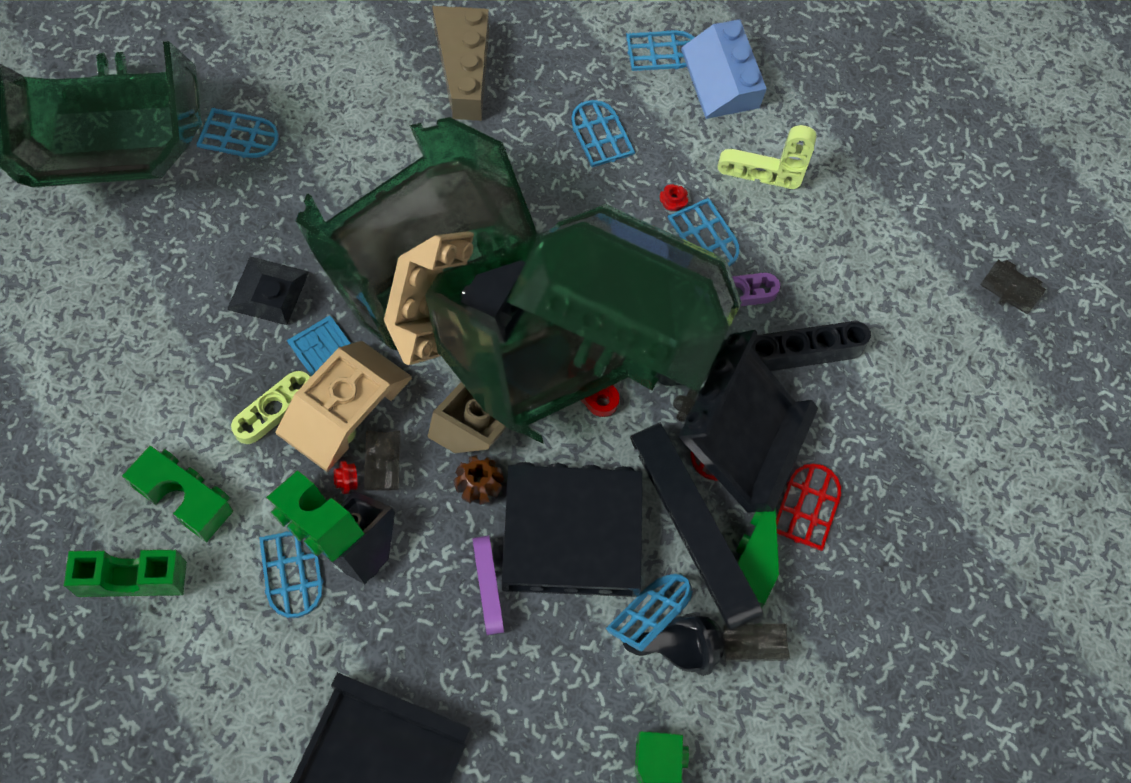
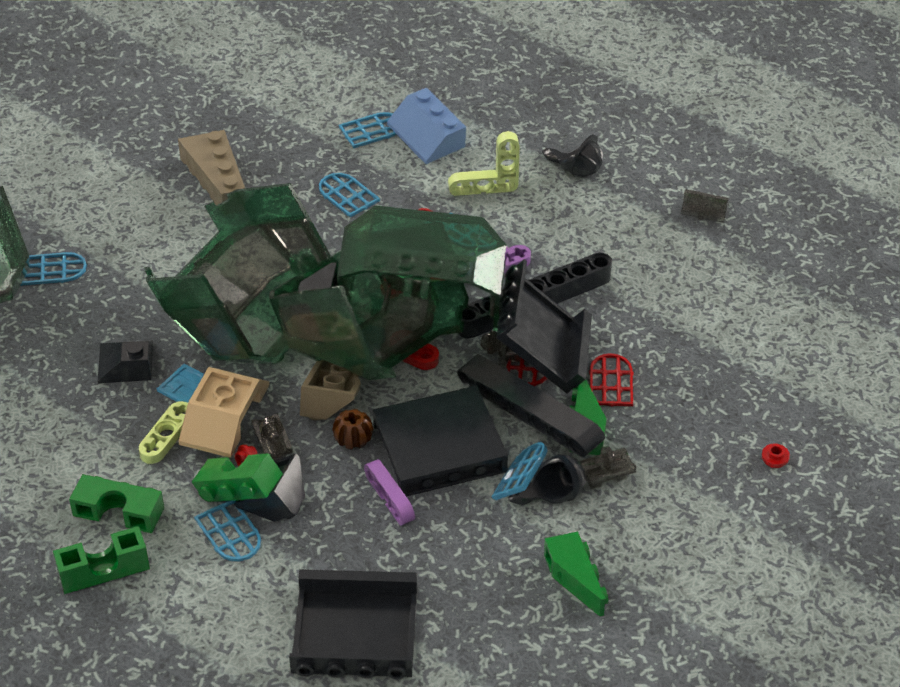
camera: 15 degrees left, 20 degrees down
tan slope [384,231,474,365] -> none
none -> black piece [542,134,603,177]
none -> red plate [762,444,790,468]

